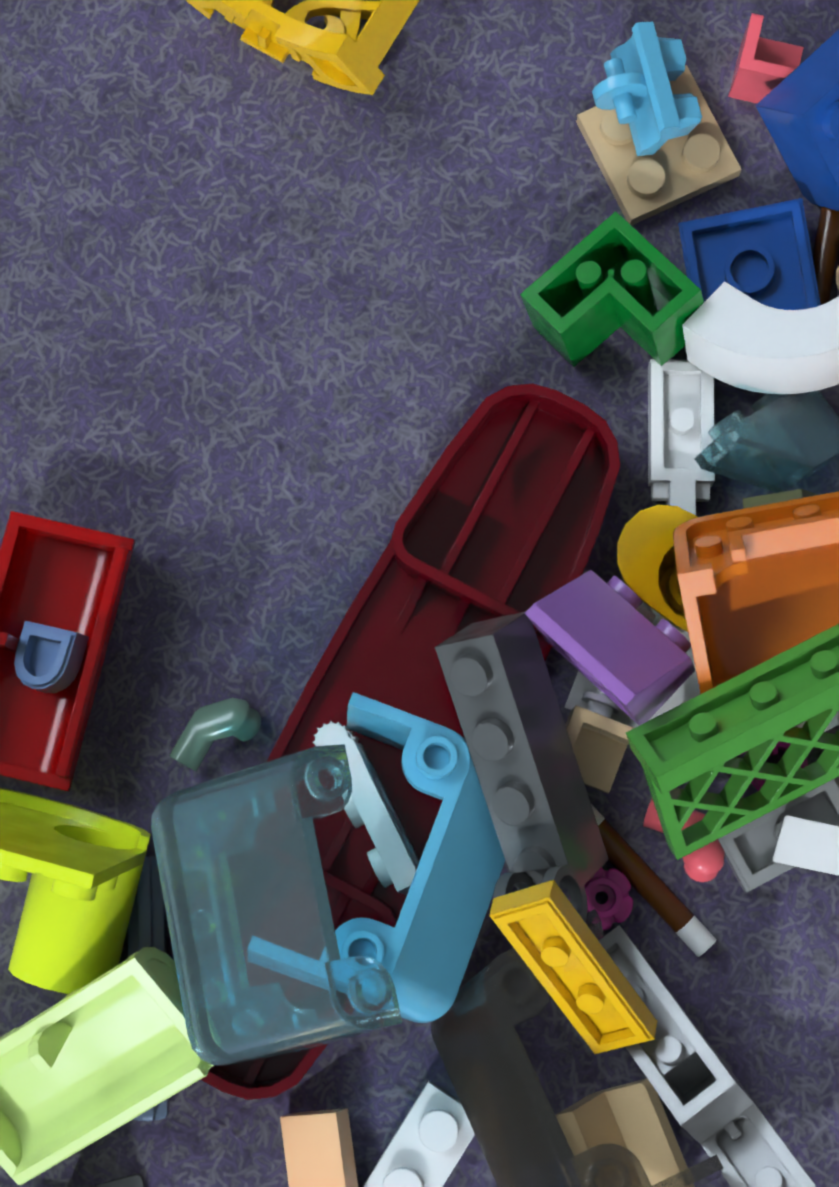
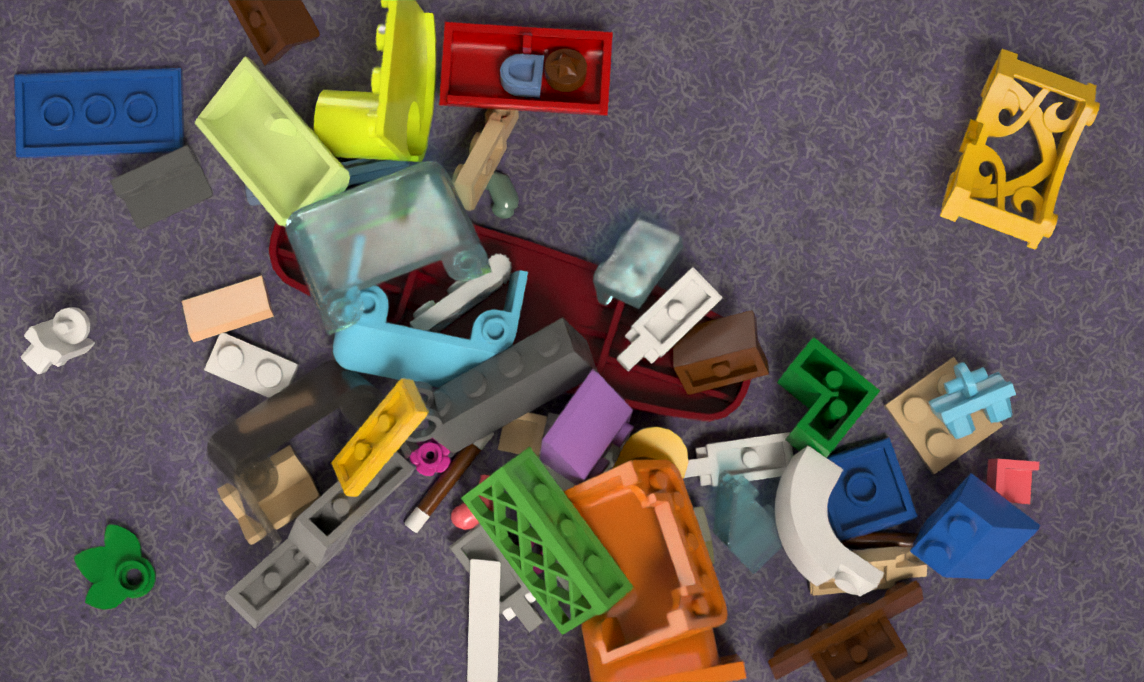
camera: 75 degrees right, 5 degrees up
none -> tan hinge [452,109,519,211]
none -> reddish brown tile [545,49,587,92]
none -> clear light blue bracket [593,218,683,309]
none -> white hinge [616,267,723,371]
none -> reddish brown panel [673,310,769,395]

